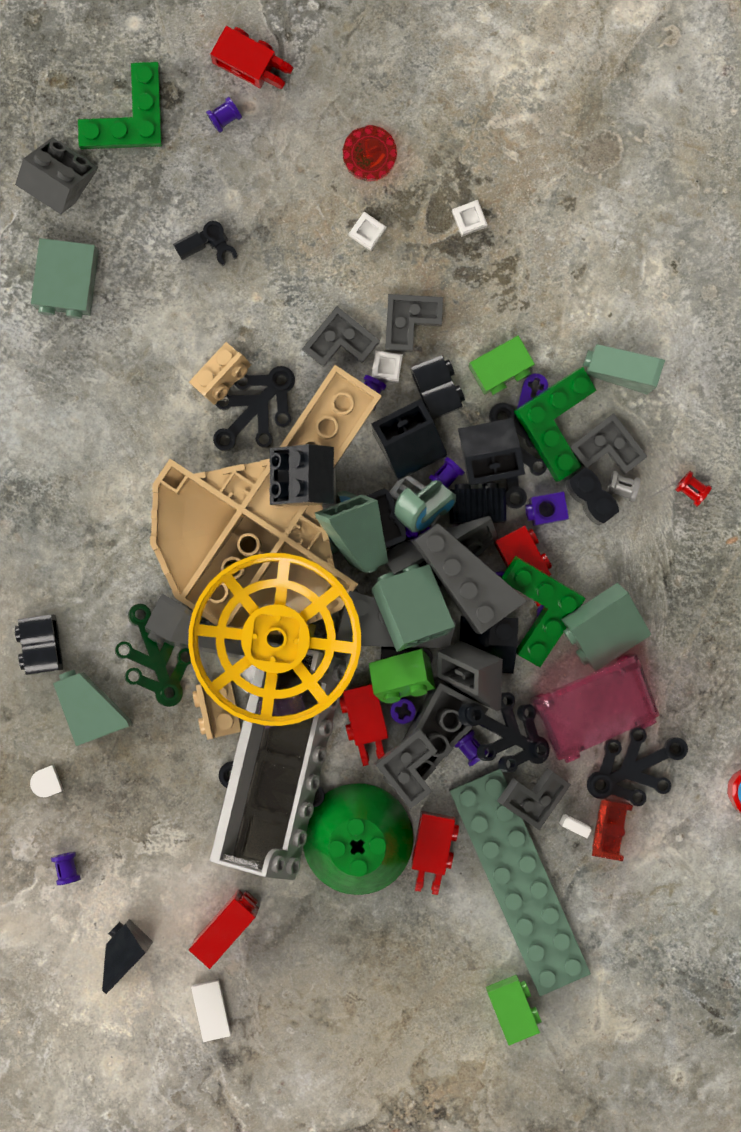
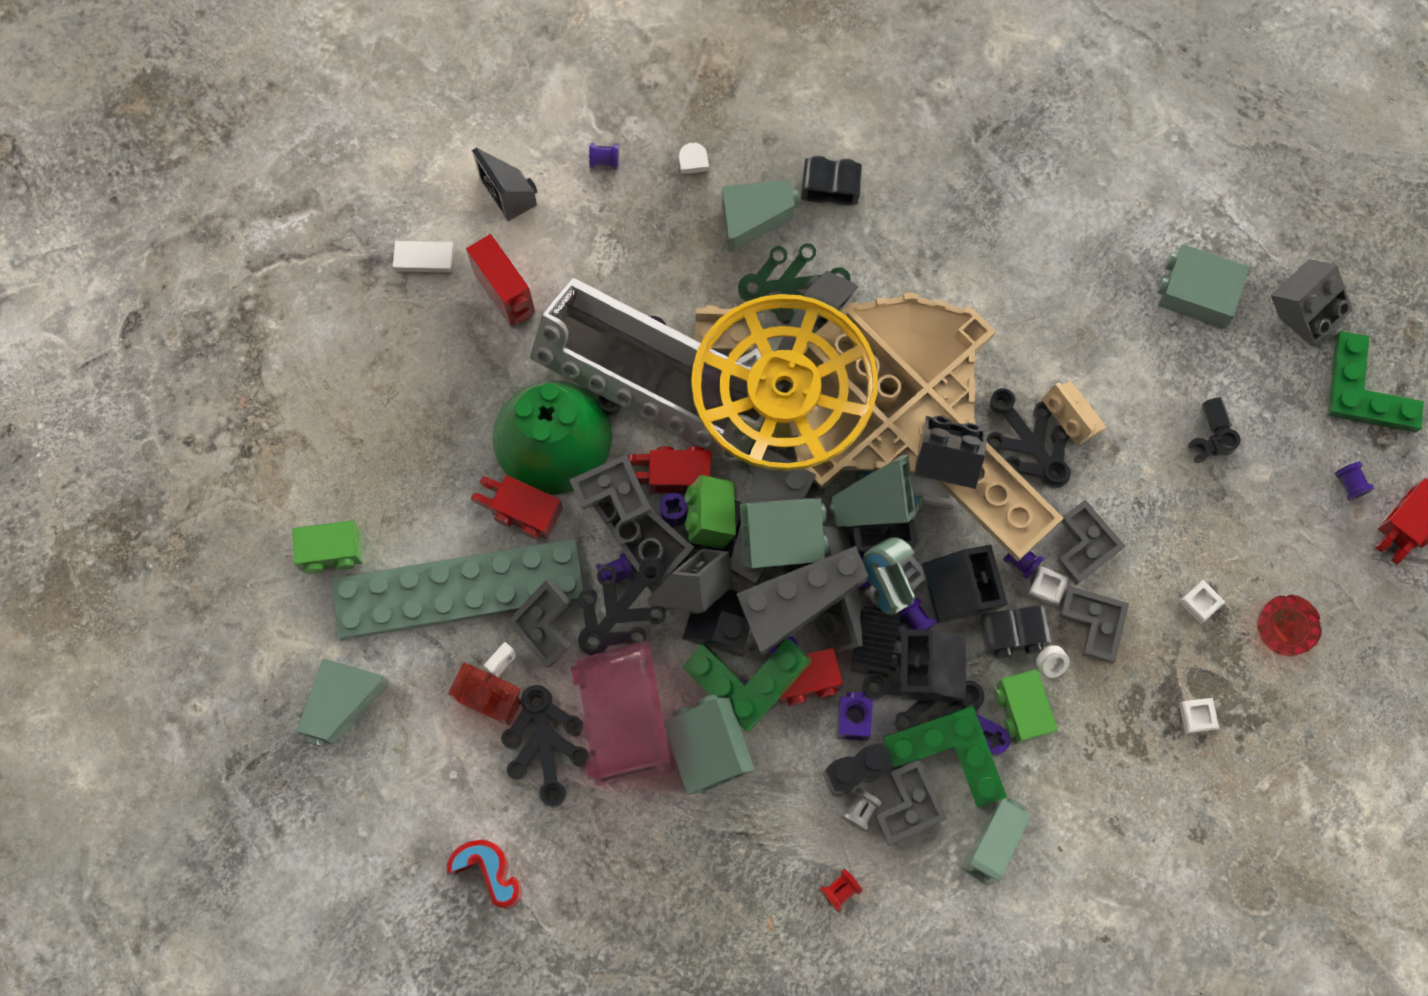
camera: 105 degrees right, 15 degrees down
none -> sand green slope [296,658,389,747]
none -> white tile [1036,646,1070,678]

